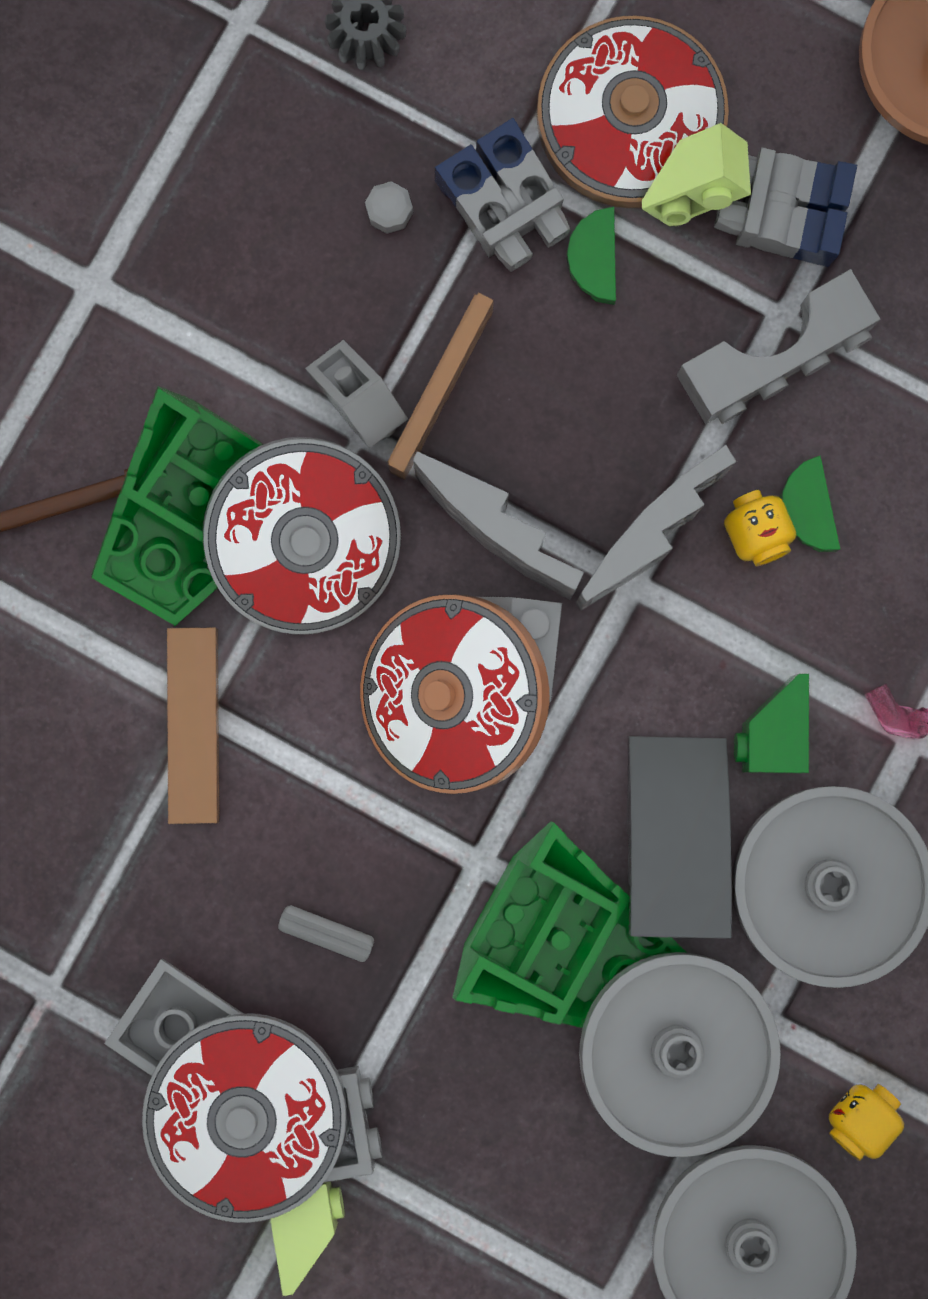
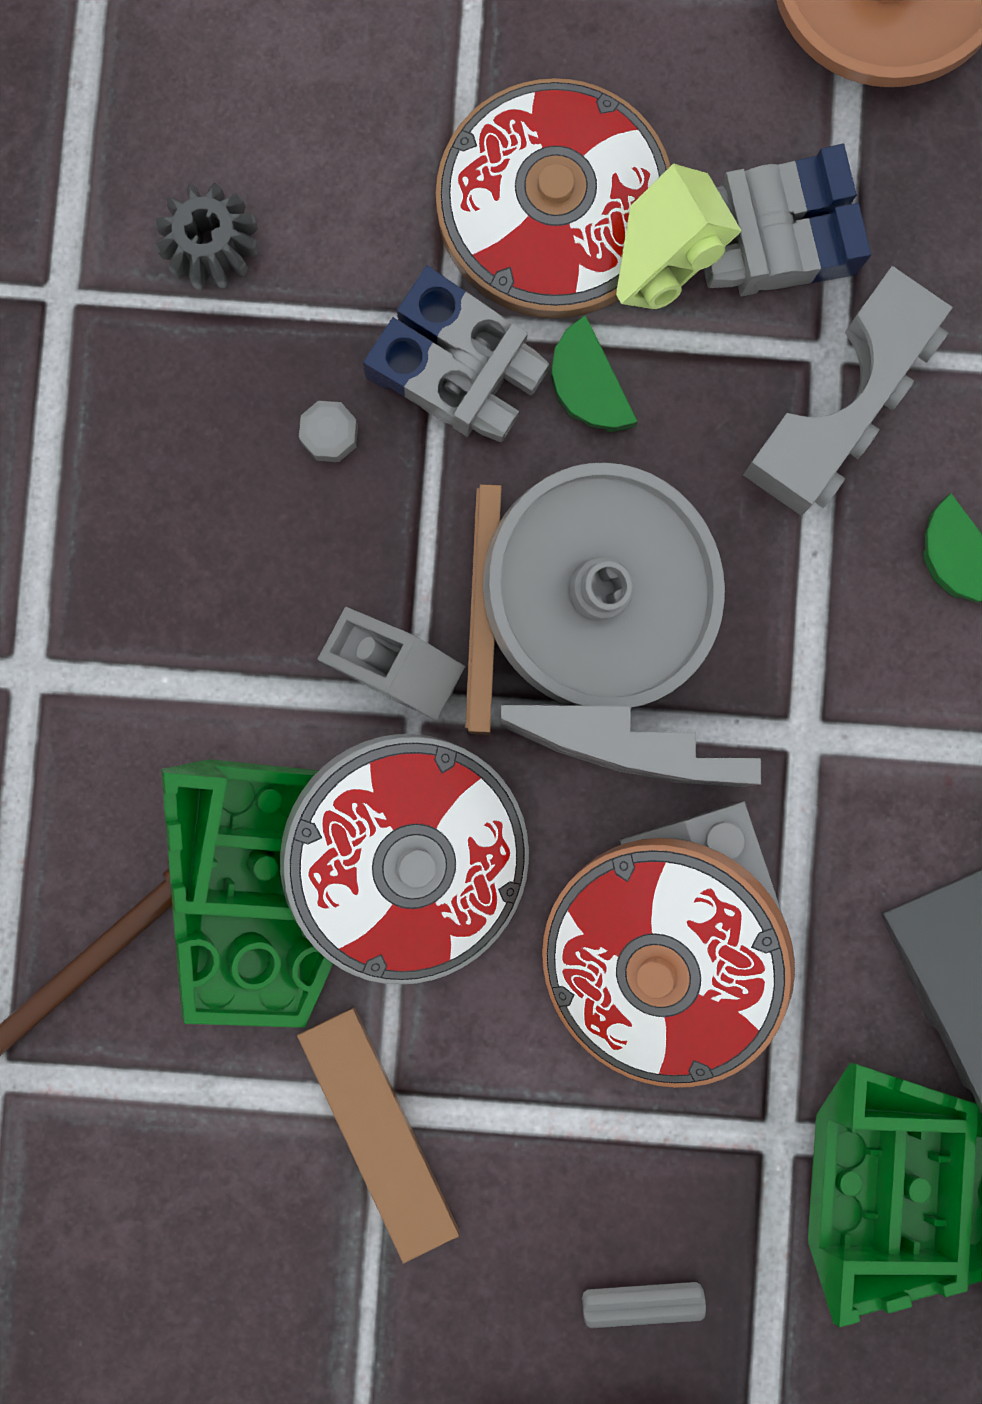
camera: 25 degrees left, 0 degrees up
light grey slope [576,445,737,611] -> none
yellow head [724,490,796,566] -> none
none -> light grey dish [483,463,725,708]

